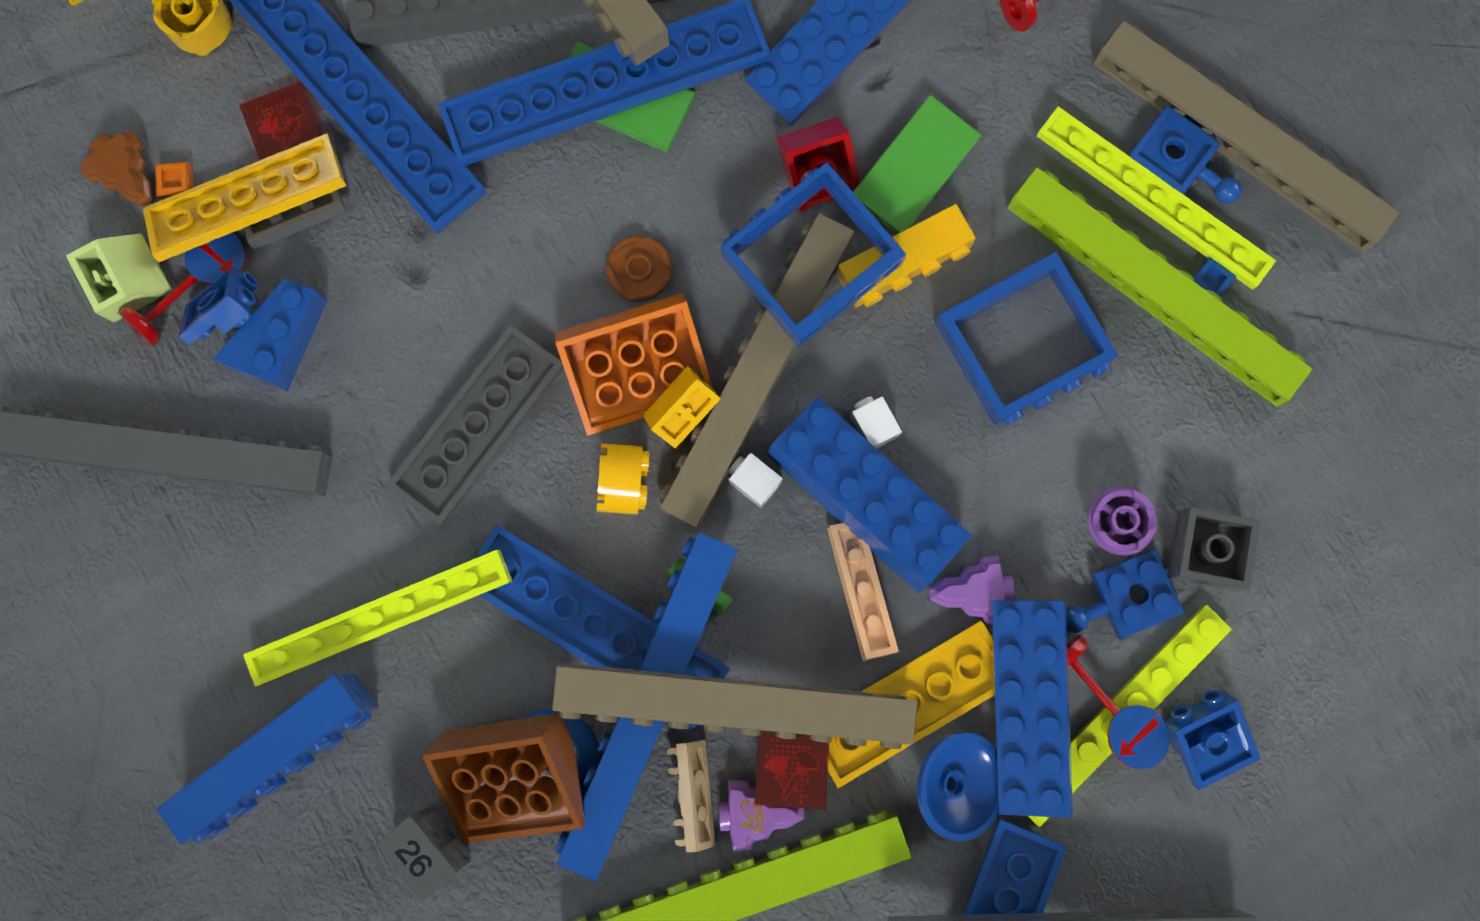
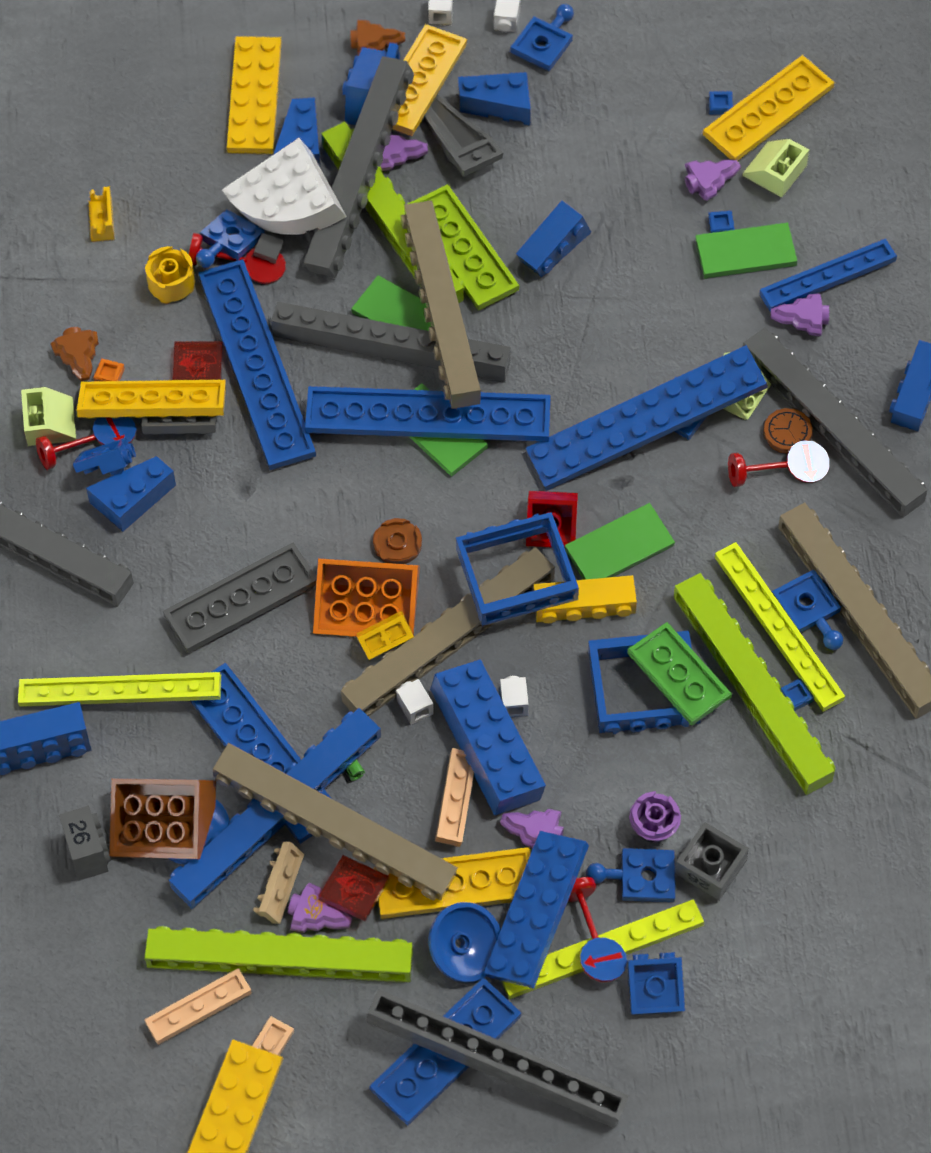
camera: 20 degrees right, 20 degrees down
yellow brick [596,443,649,515] -> none
none -> bright green tile [627,622,732,726]

